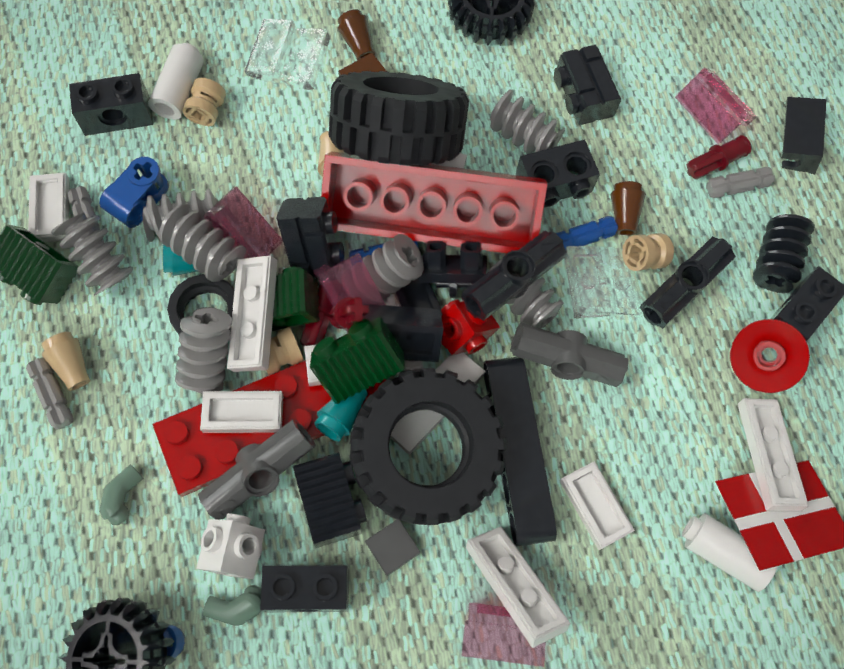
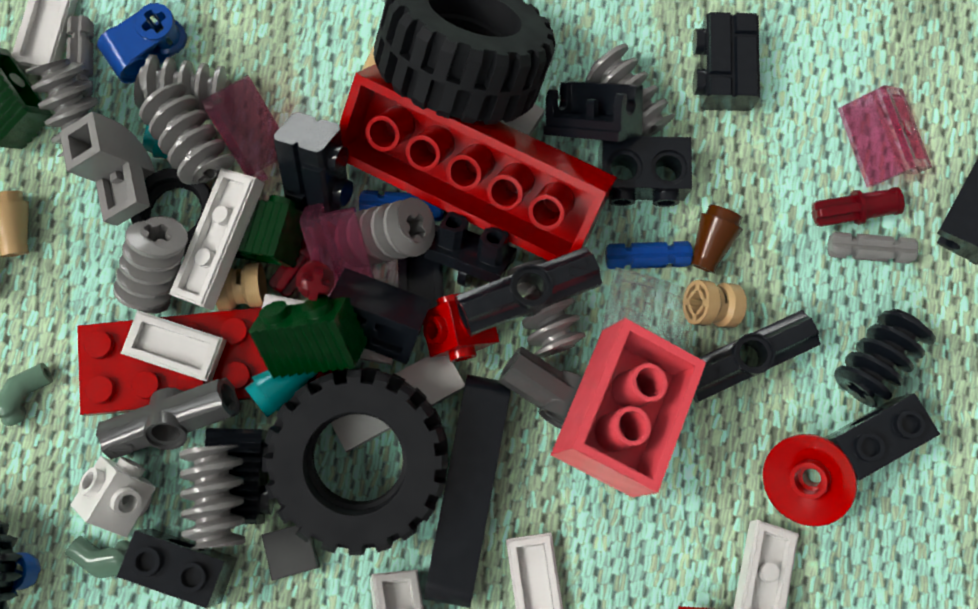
camera: 25 degrees right, 10 degrees up
none -> light grey brick [60,111,155,226]
none -> light grey piece [179,445,245,549]
none -> black hinge [543,81,643,142]
none -> coral brick [551,318,706,498]

